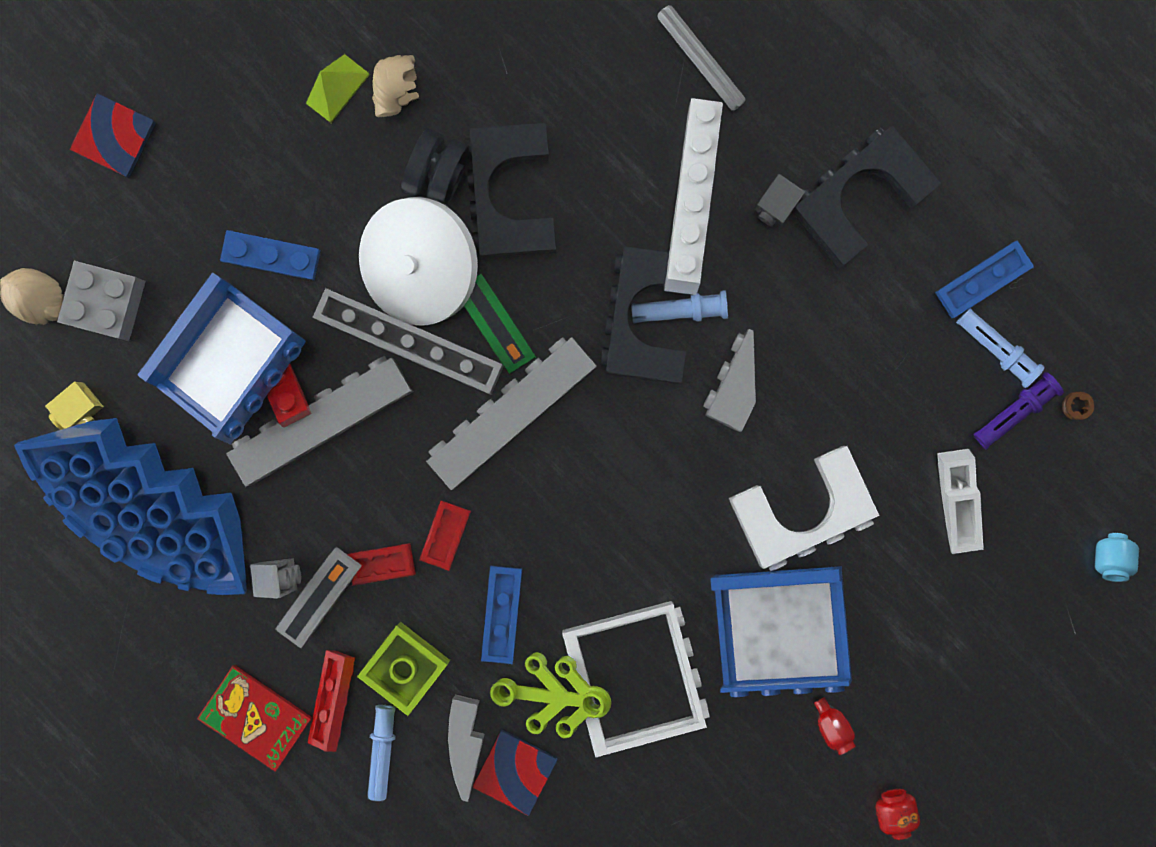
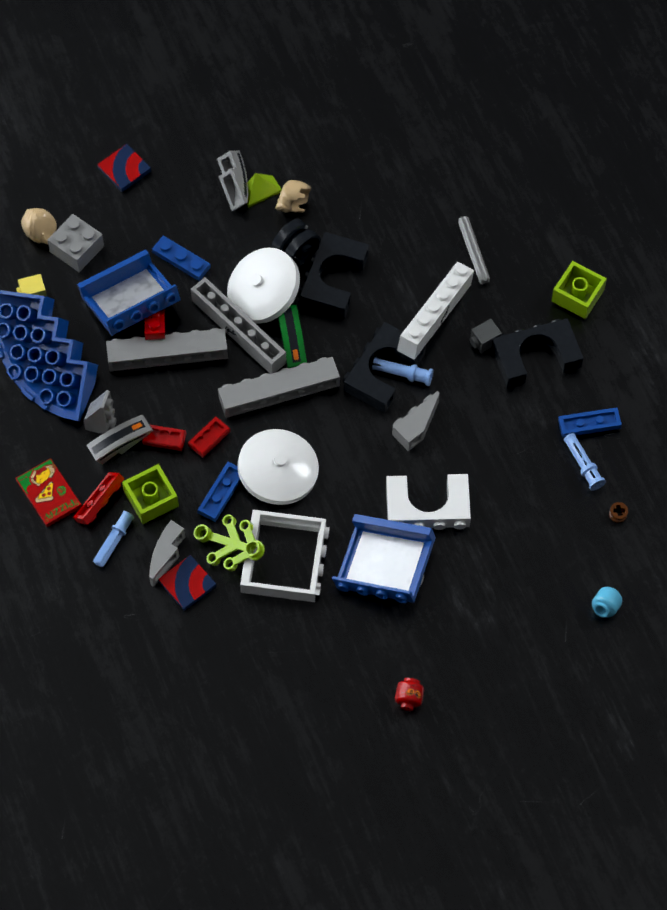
camera: 25 degrees right, 25 degrees down
red plant [814,697,856,755] -> none
white slope [937,449,983,554] -> none
dark purple pin [973,372,1064,450] -> none
none -> light grey slope [217,151,248,211]
none -> white dish [237,429,319,505]
none -> lime brick [551,261,607,319]

